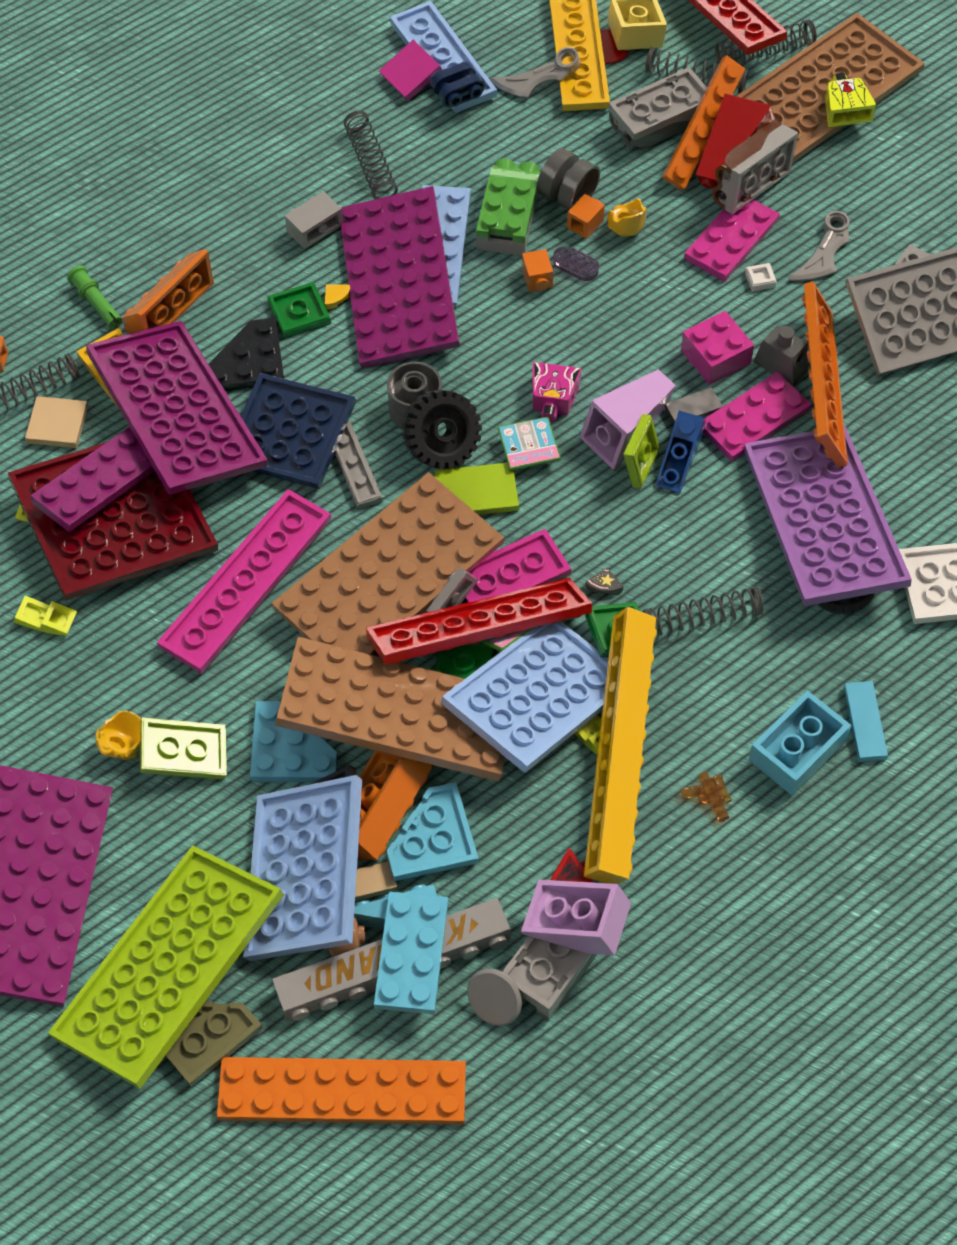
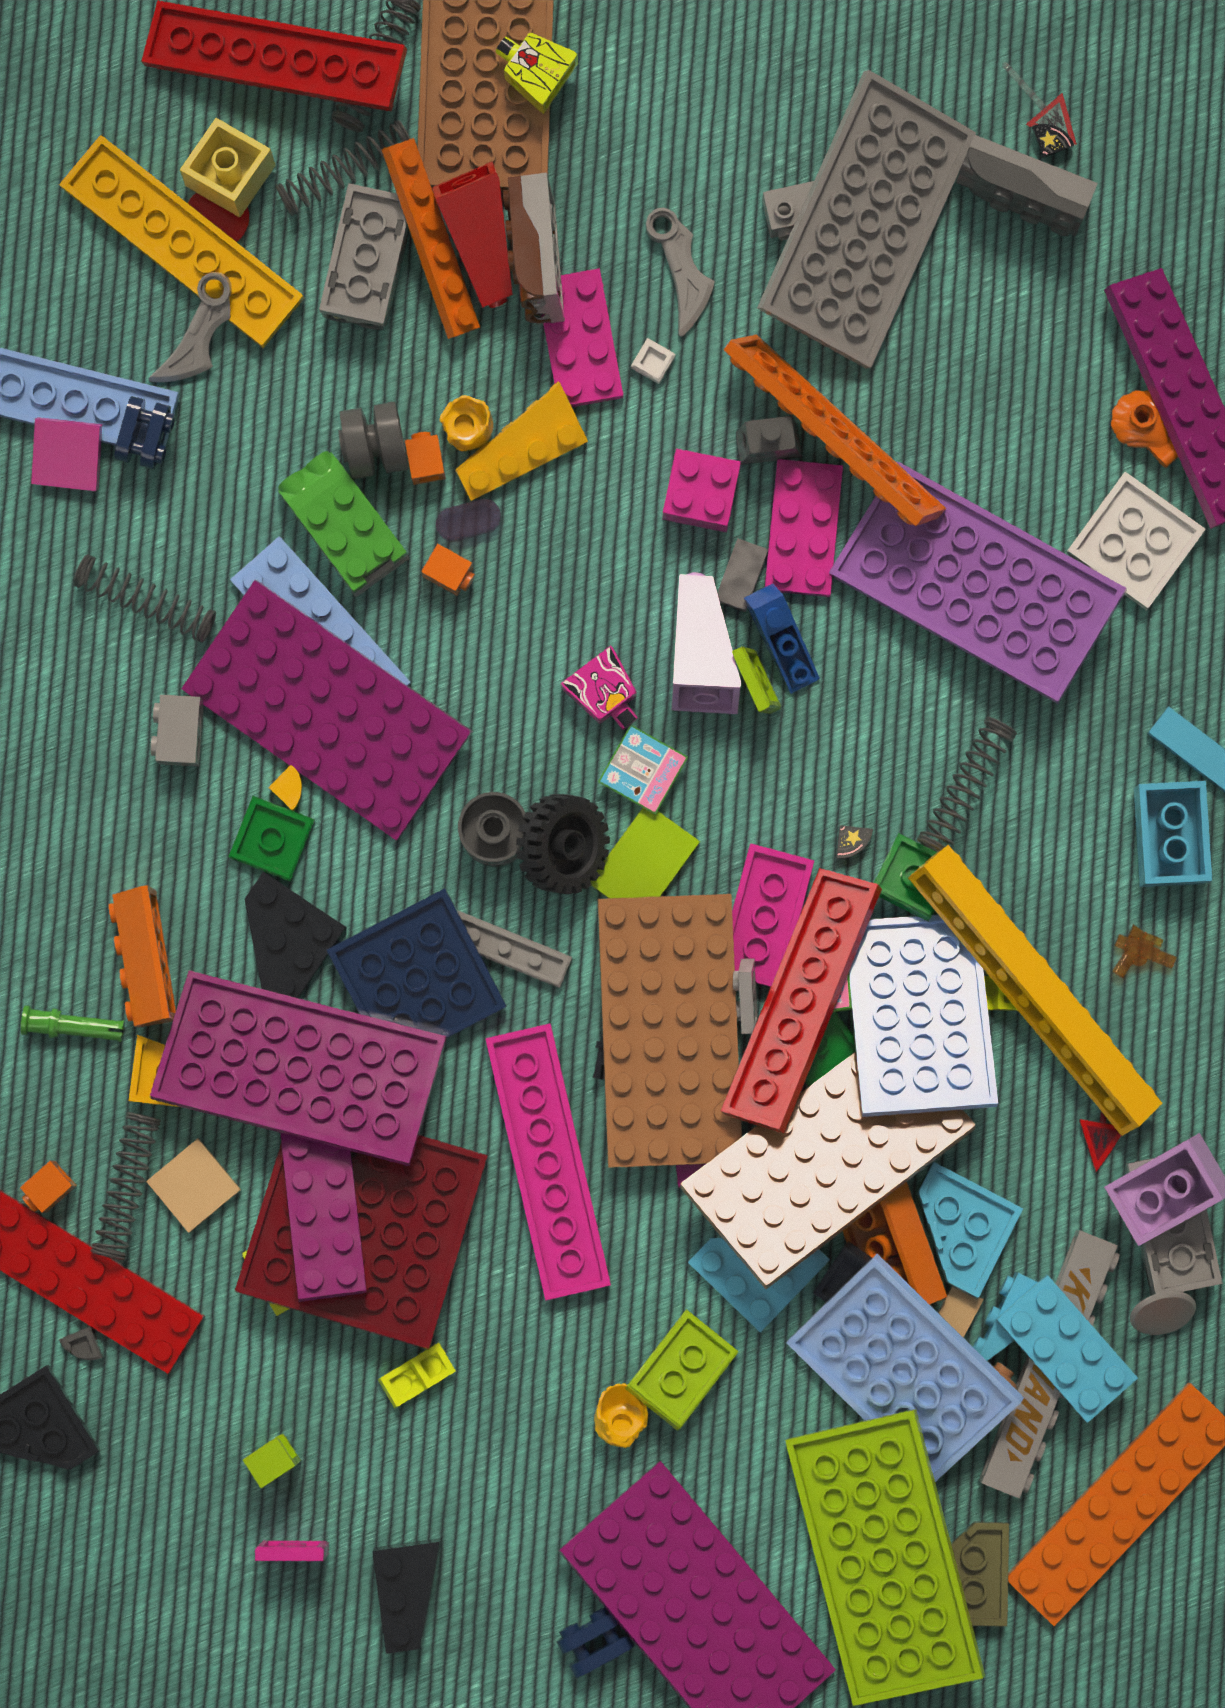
camera: 45 degrees left, 25 degrees up
none -> yellow wing [455,381,588,501]

